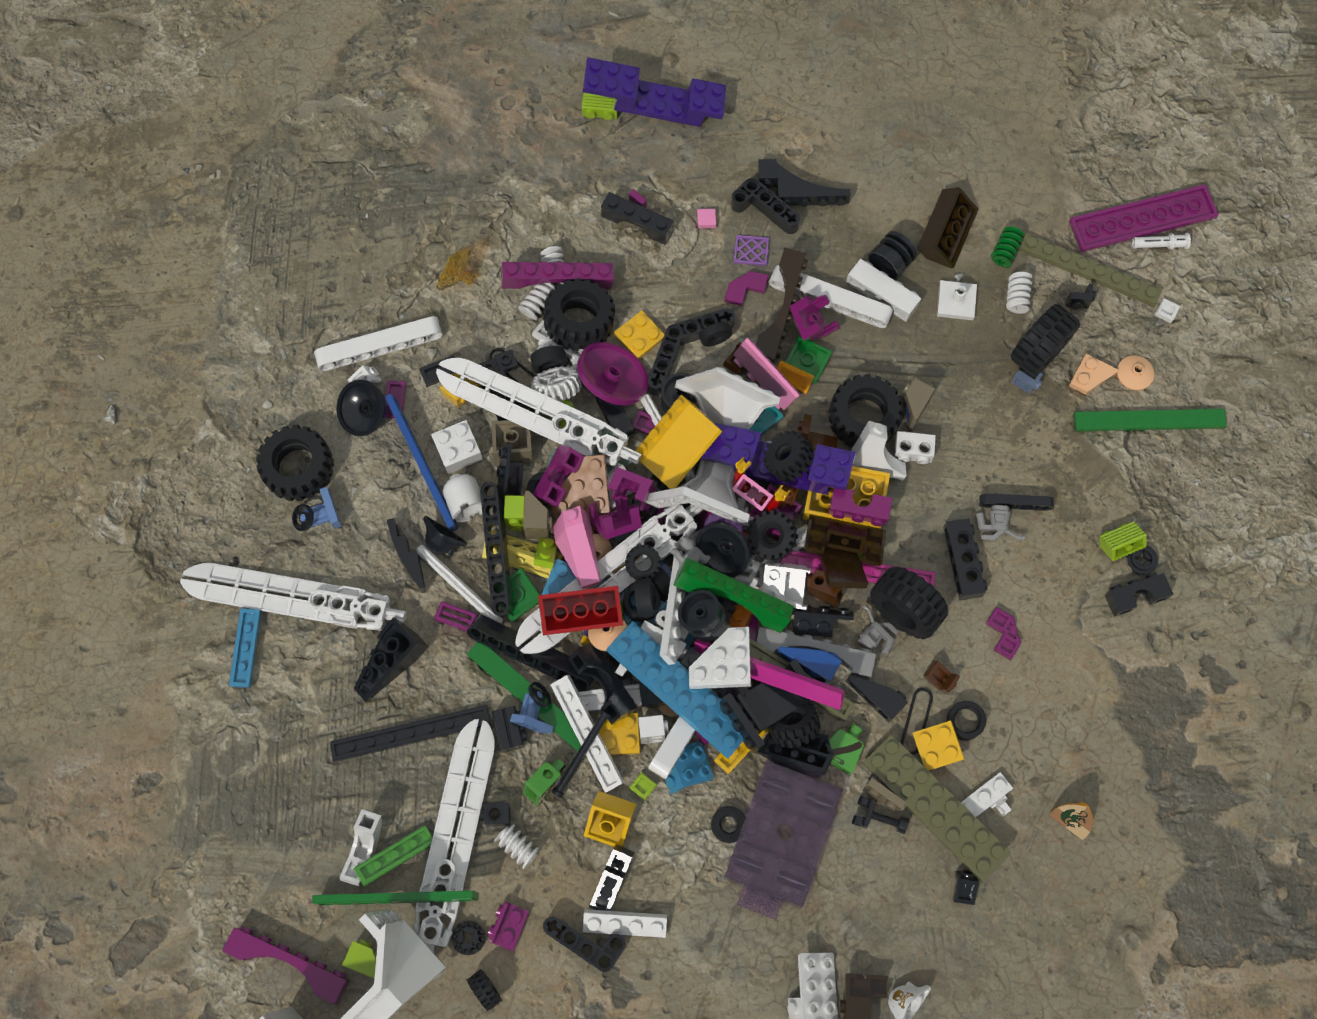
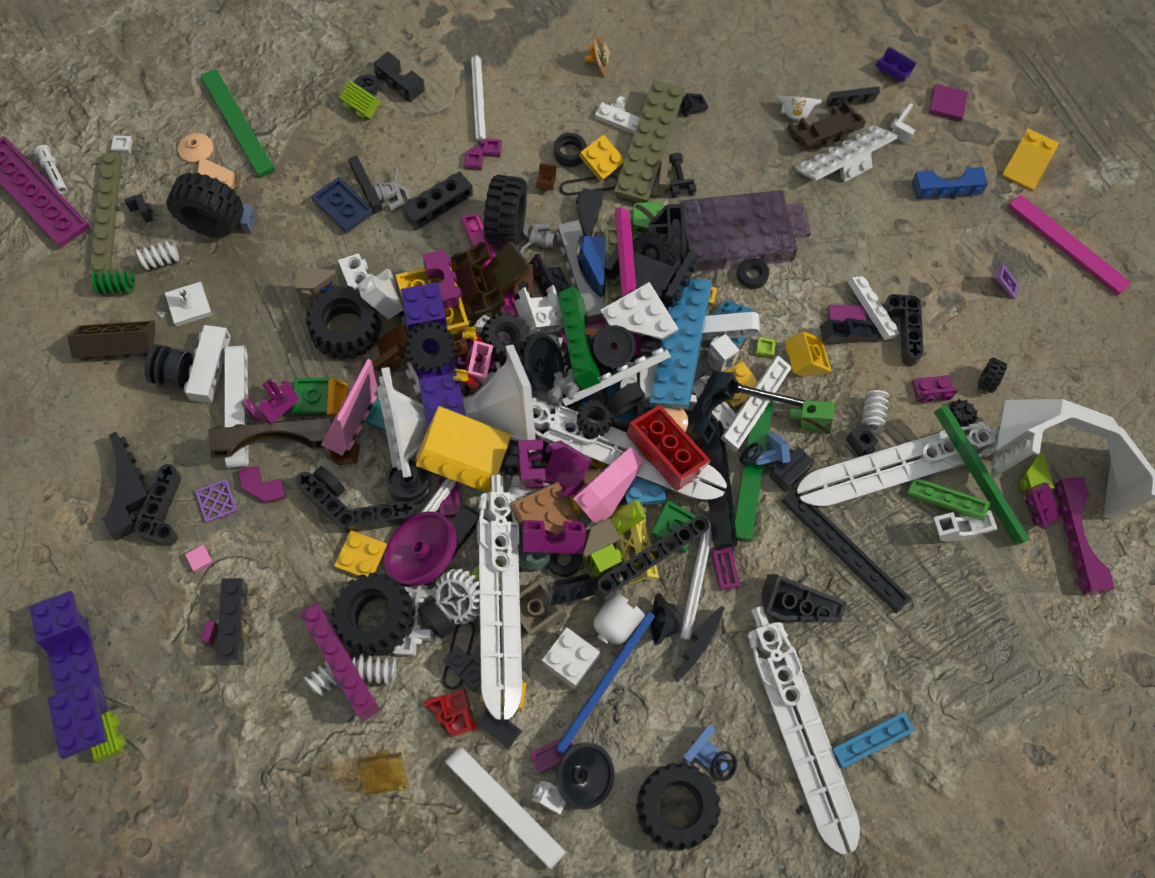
camera: 125 degrees left, 5 degrees down
none -> dark blue plate [311,177,374,234]
none -> red slope [424,689,477,737]
none -> white axle [471,56,486,142]
none -> magenta tile [828,304,866,321]
none -> magenta bracket [1024,482,1061,530]

